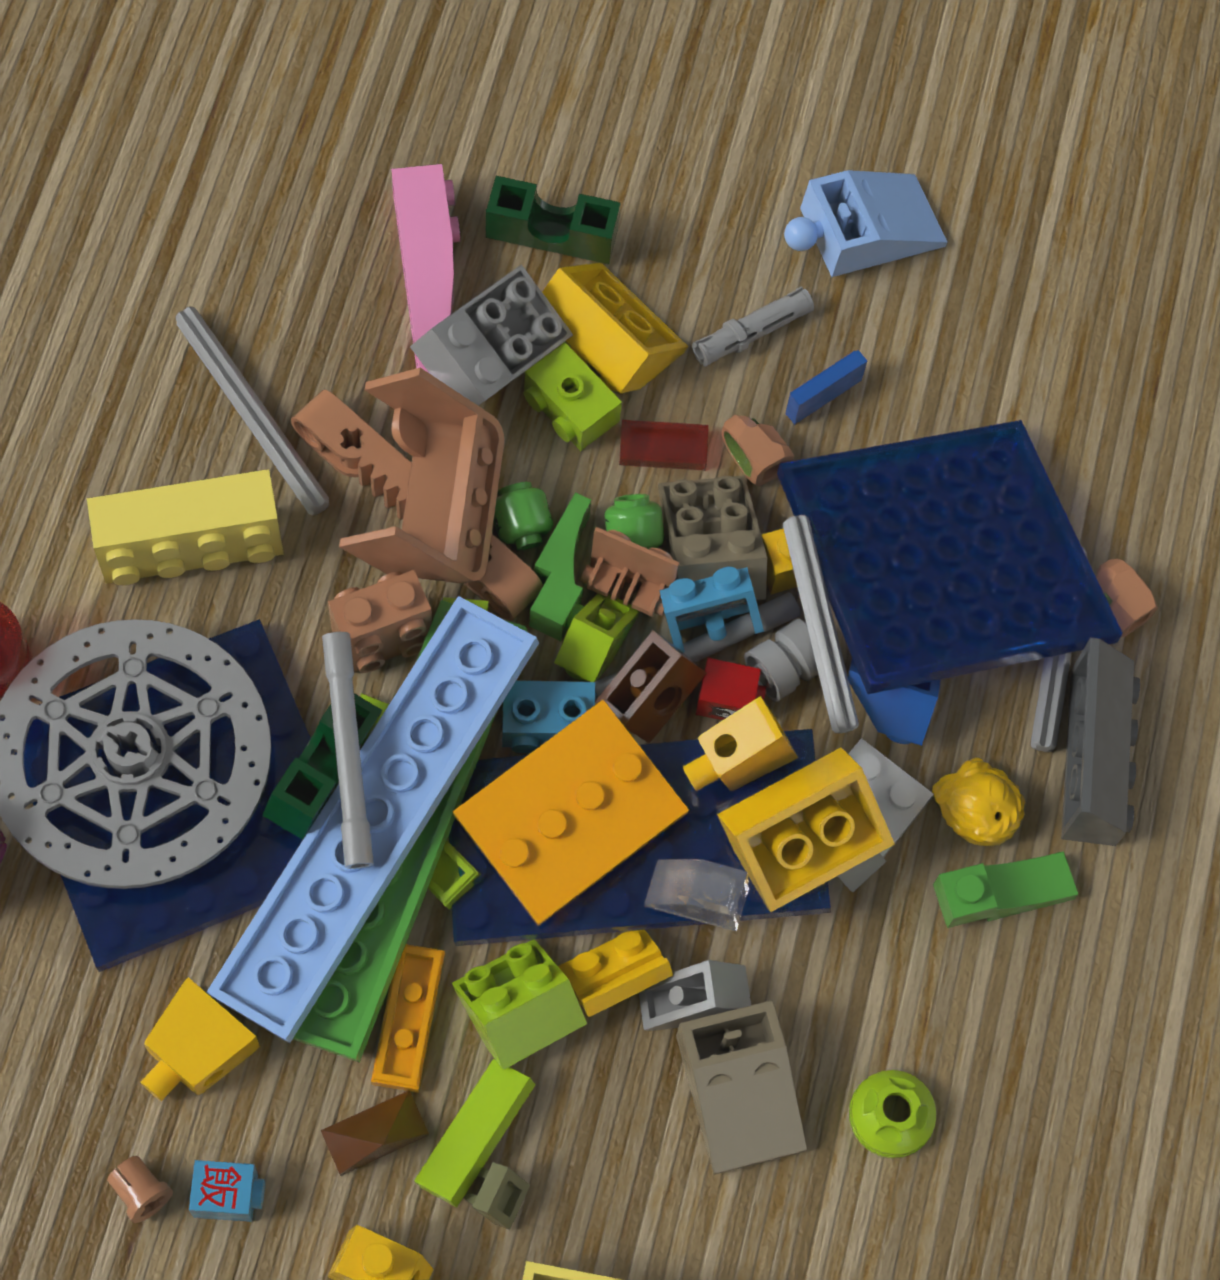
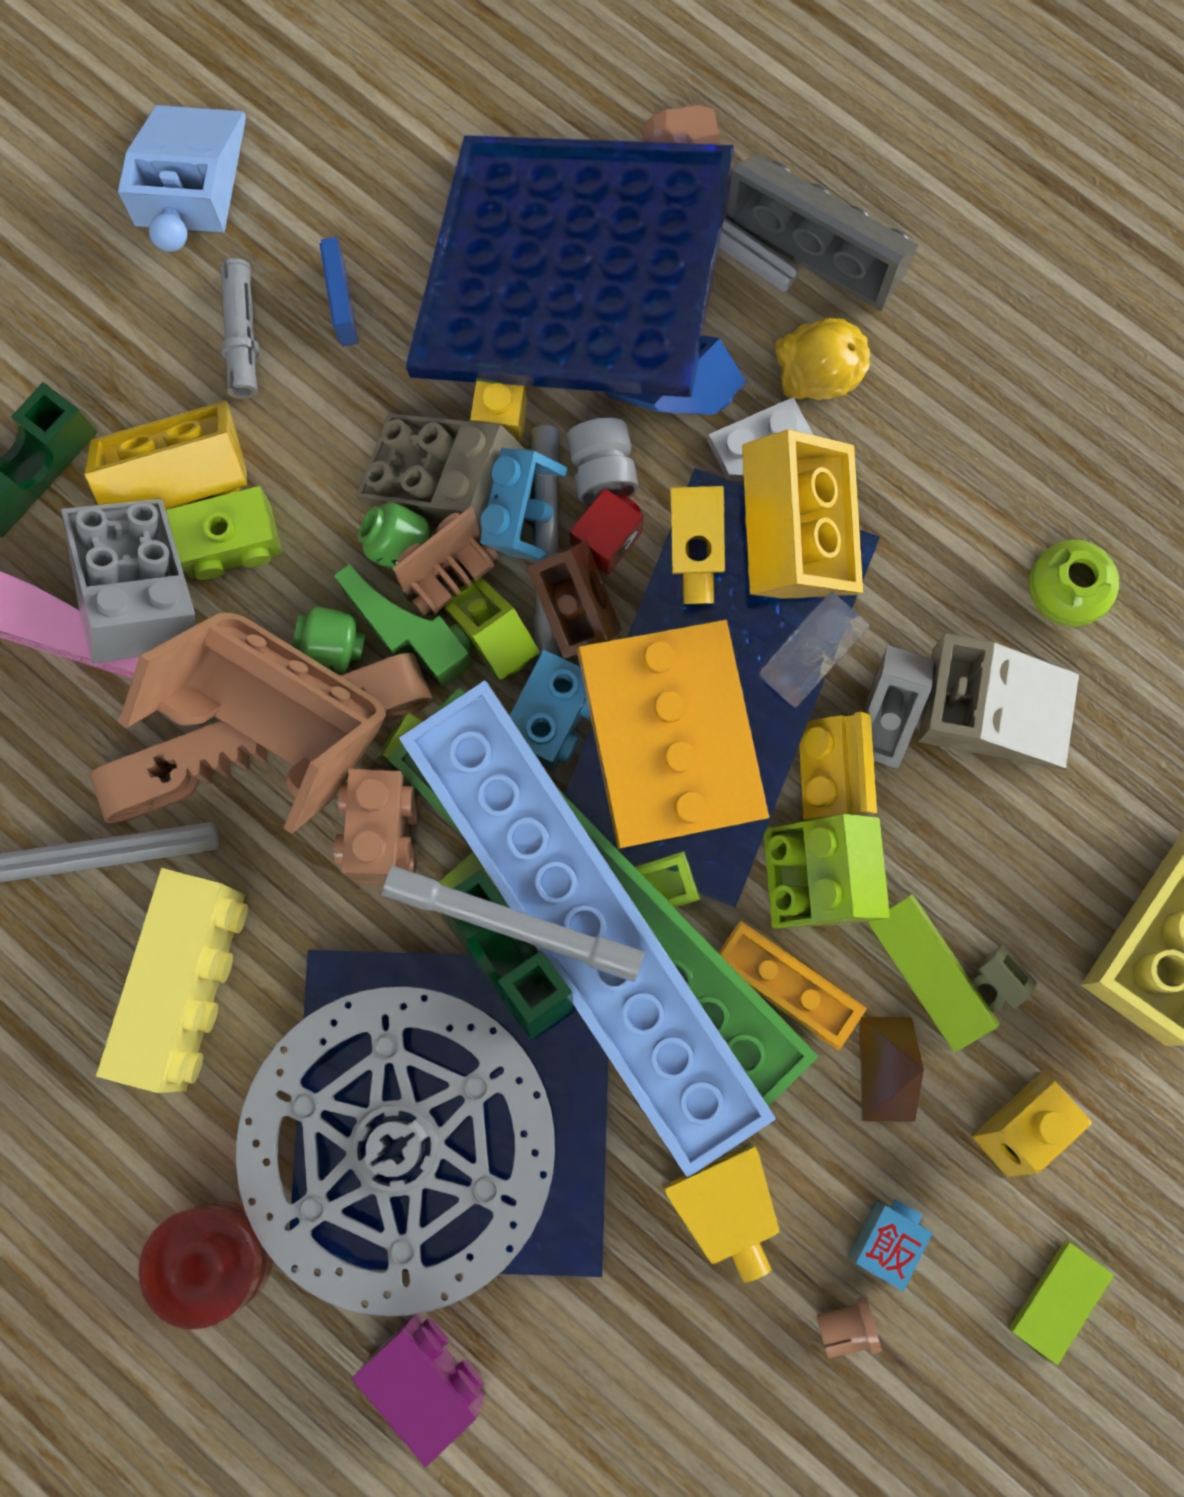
camera: 55 degrees left, 10 degrees up
clear red tile [619,419,708,471] -> none
nougat rock [722,415,794,487] -> none
light grey axle [783,515,859,733] -> none
bright green slope [933,851,1078,928] -> none

